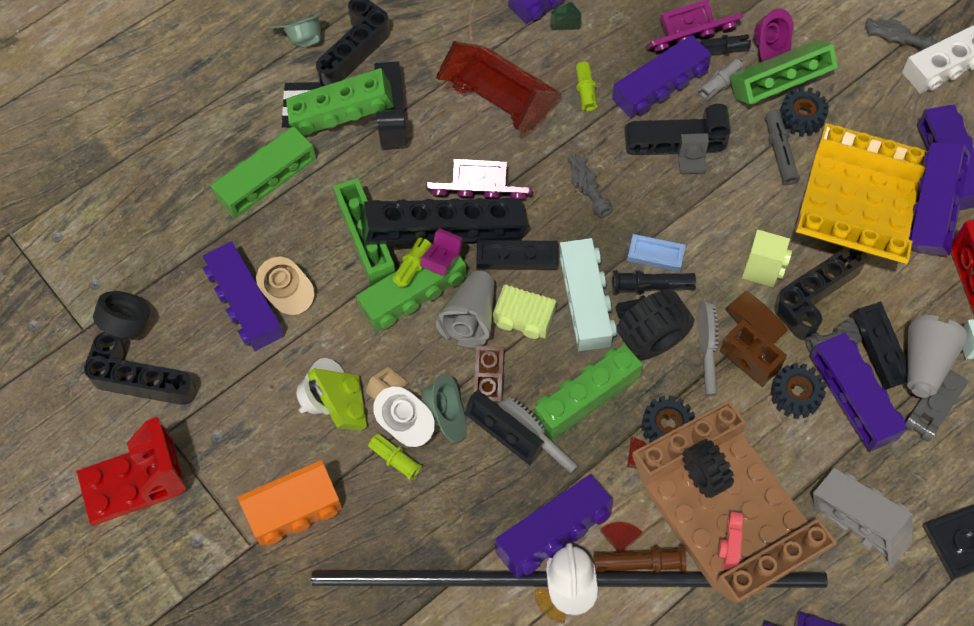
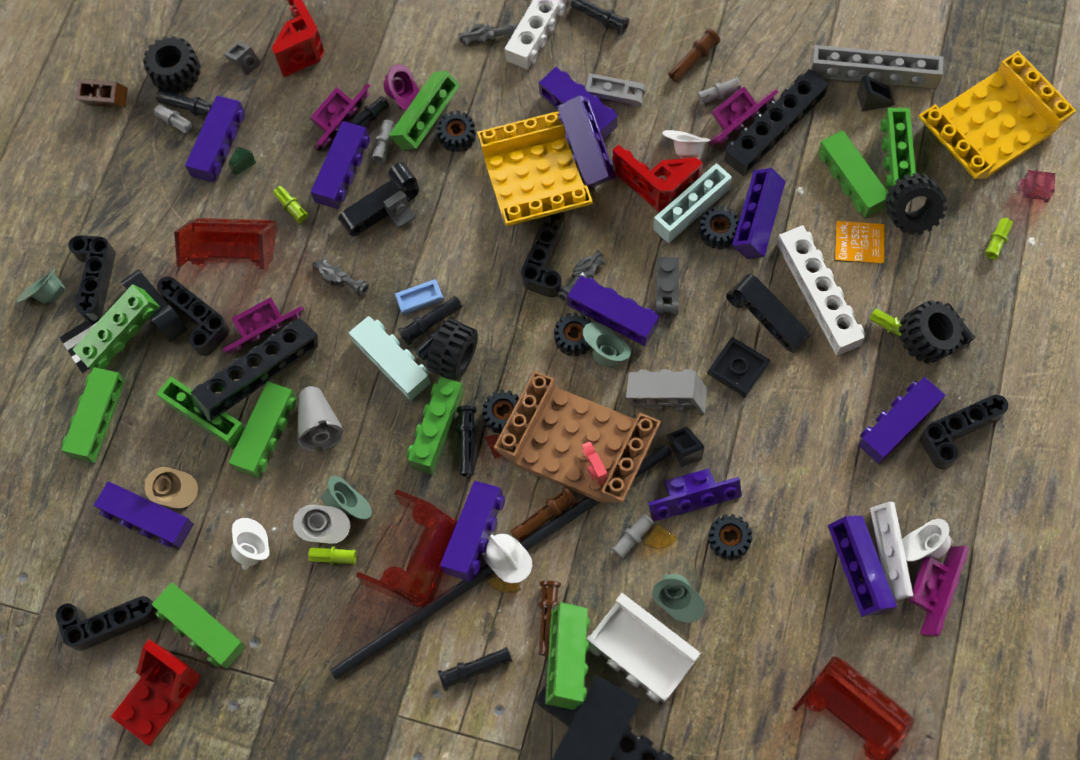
camera: 30 degrees left, 5 degrees up
black tyre [93,291,151,338] -> none
orange slope [237,459,342,546] -> none
lime wing [308,368,367,431] -> none
tan slope [366,367,408,400] -> none
lime axle [393,238,432,288] -> none
magenta bracket [420,228,463,276] -> none
black plate [464,390,544,465] -> none
reddish brown slope [473,346,504,402] -> none
black plate [476,240,558,270] -> none
yellowish green brick [493,284,556,339] -> none
light grey piece [498,397,578,474] -> none
clear red tile [600,522,643,552] -> none
black tyre [682,439,734,498] -> none
light grey piece [698,301,719,397] -> none
reddish brown brick [720,319,787,387] -> none
reddish brown slope [726,291,788,344] -> none
yellowish green brick [742,229,792,287] -> none
dark grey pin [765,110,800,185] -> none
black plate [853,301,908,390] -> none
light grey cone [907,315,967,398] -> none
none -> bright green brick [151,582,247,669]
none -> black beam [157,276,230,356]
none -> clear red windscreen [356,489,458,608]
none -> black pin [456,405,477,477]
none -> sand green piece [583,323,631,369]
none -> black slope [666,426,704,467]

